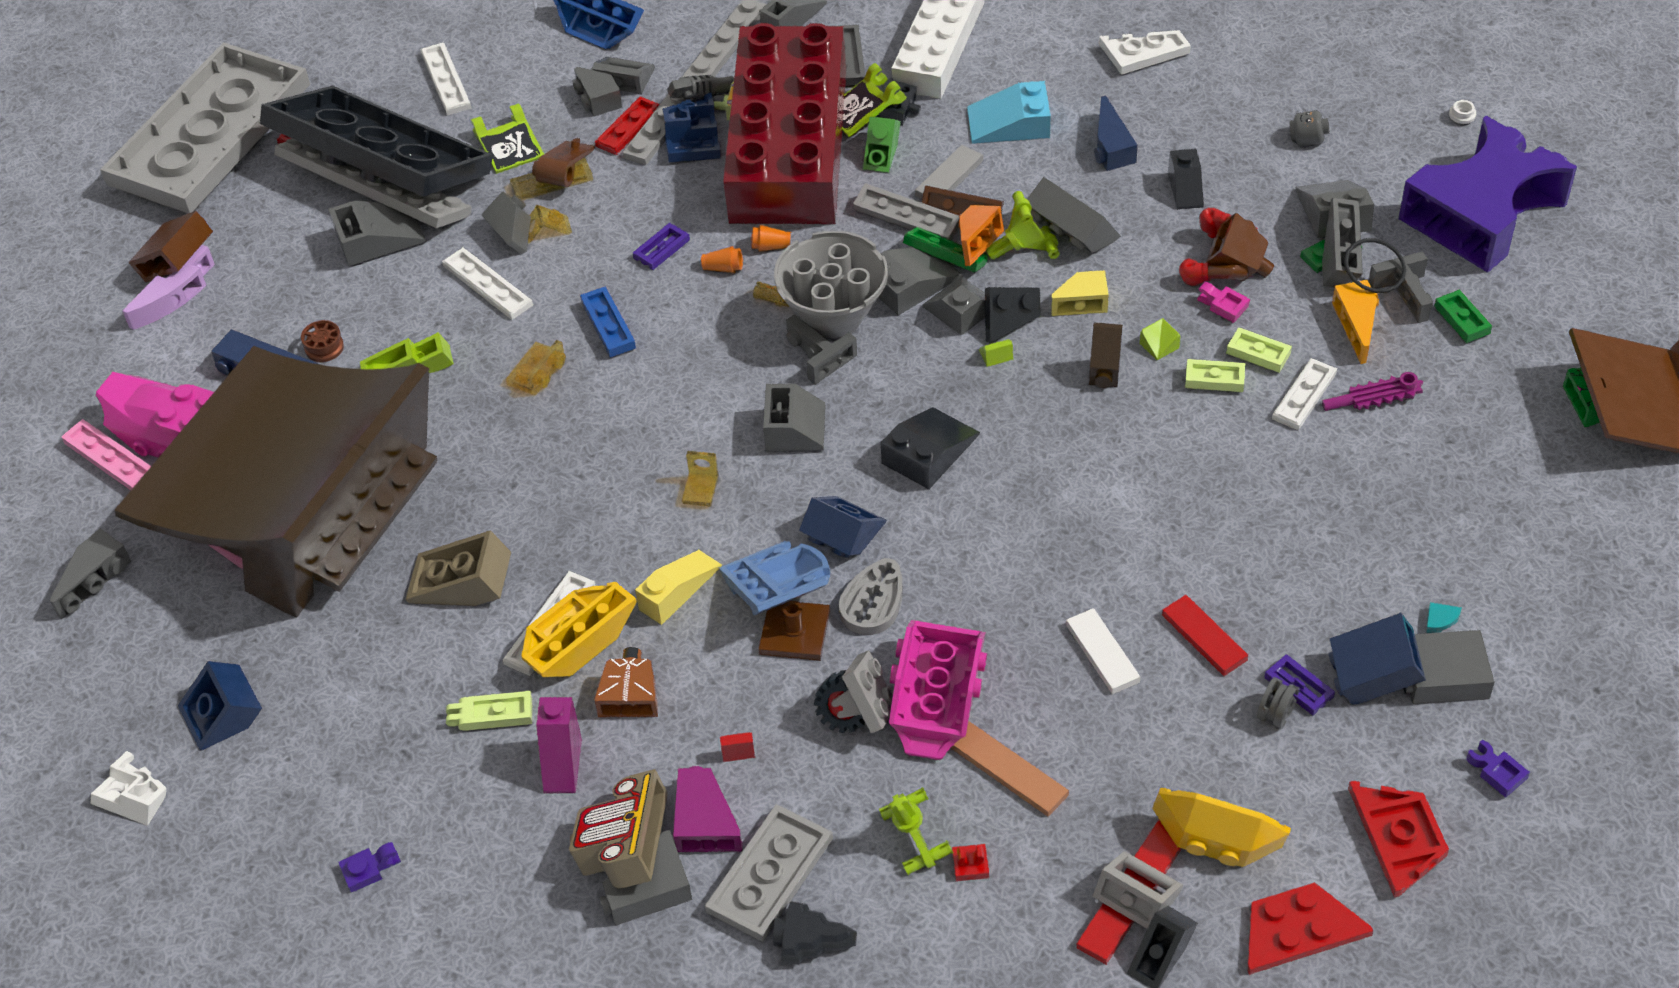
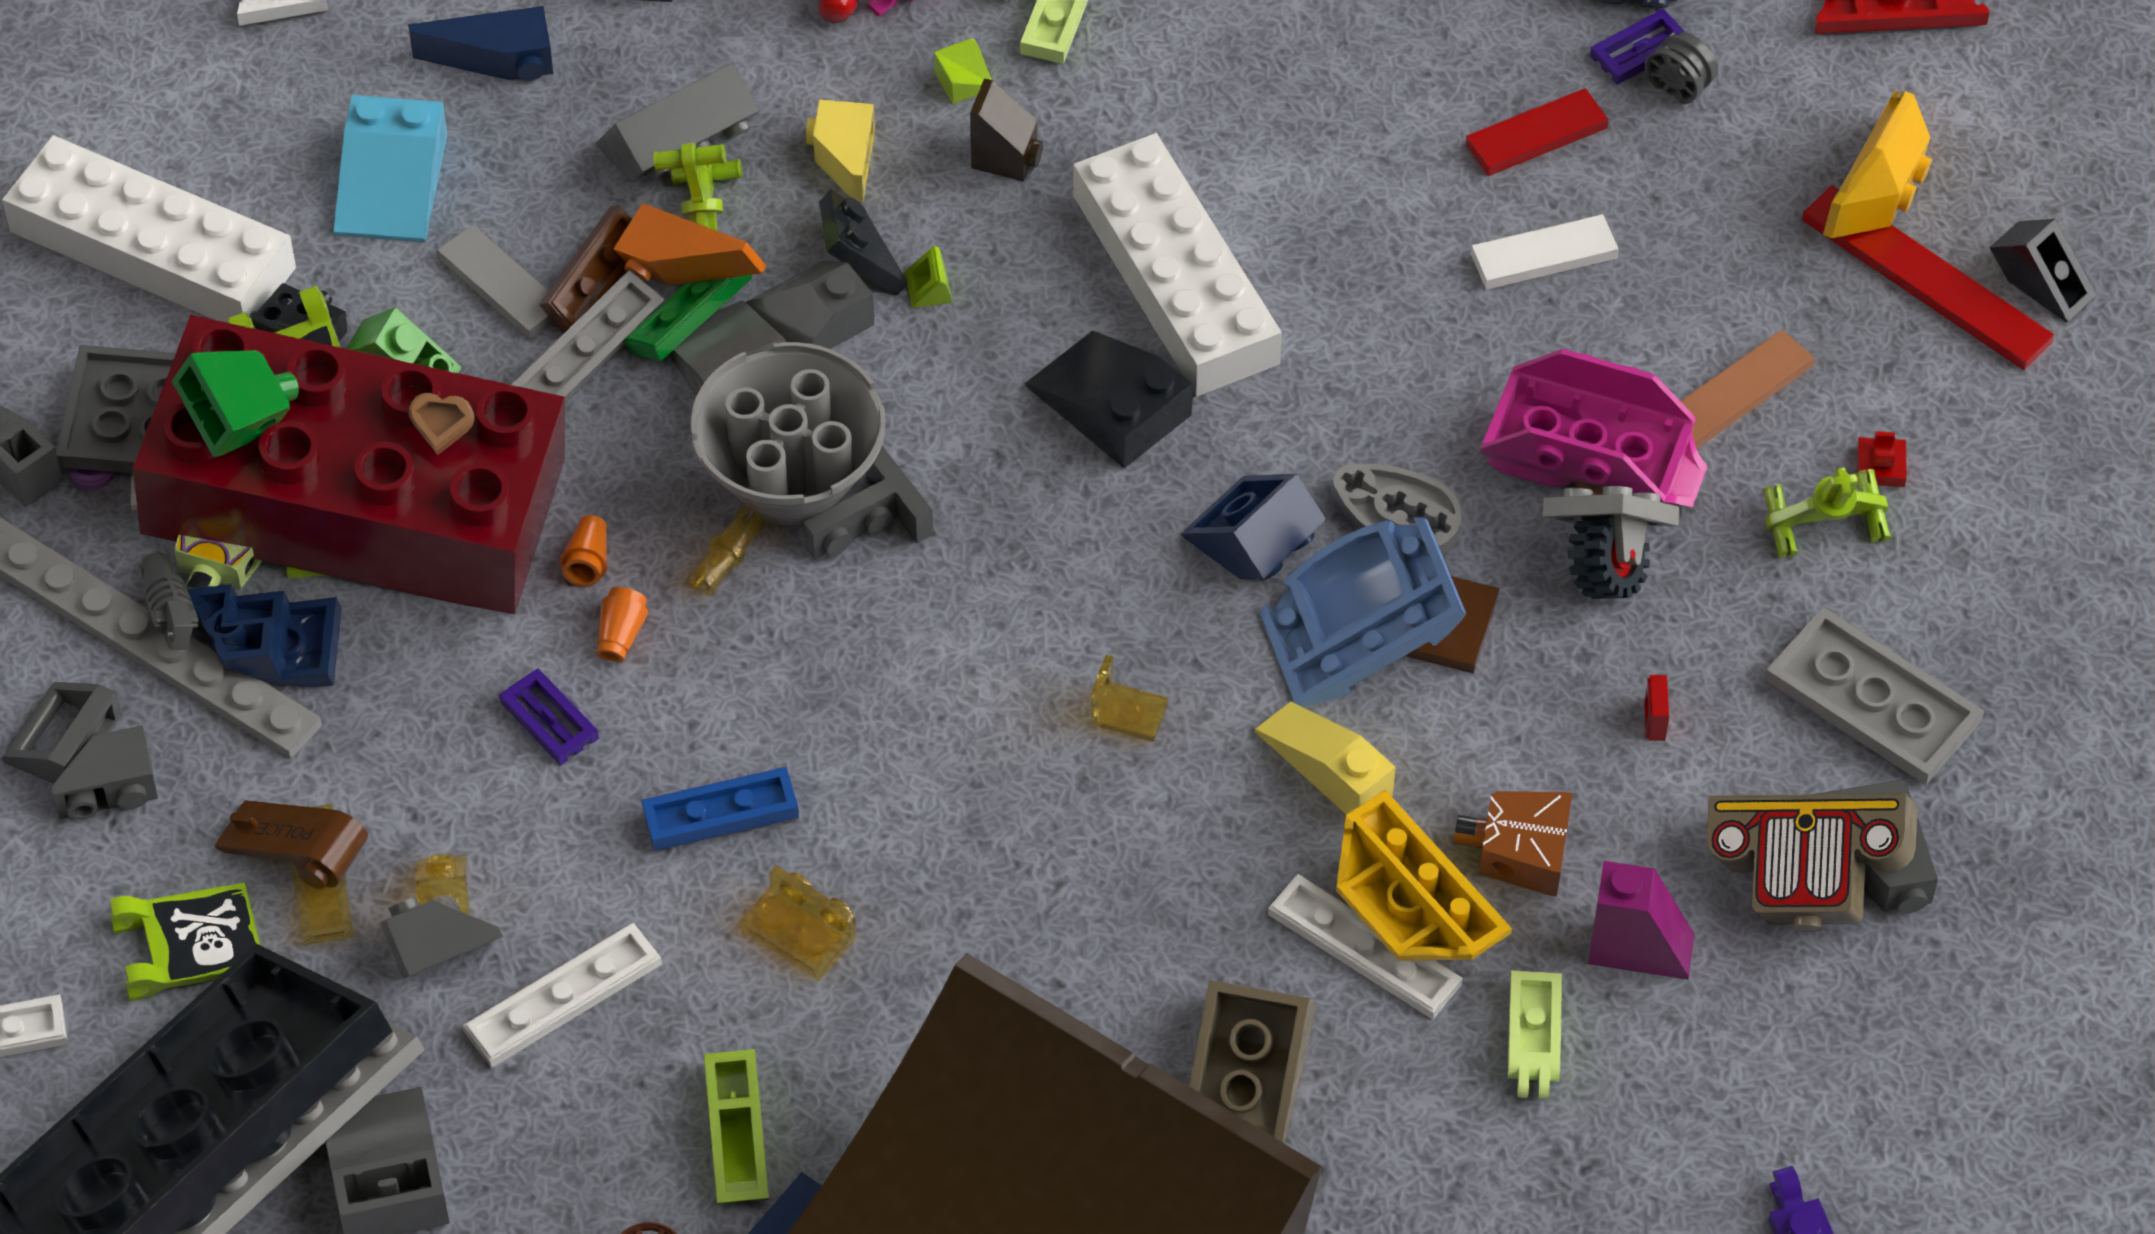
camera: 85 degrees left, 5 degrees up
red tile [595,96,660,155] -> none
magenta slope [673,766,743,852] -> none
dark grey slope [763,384,826,451] -> none
black rock [773,901,857,965] -> none
light grey tile [1092,851,1183,929] -> none
red wing [1247,882,1373,975] -> none
none -> green torso [171,350,299,457]
none -> medium nougat tile [409,393,474,455]
none -> white brick [1073,133,1282,397]

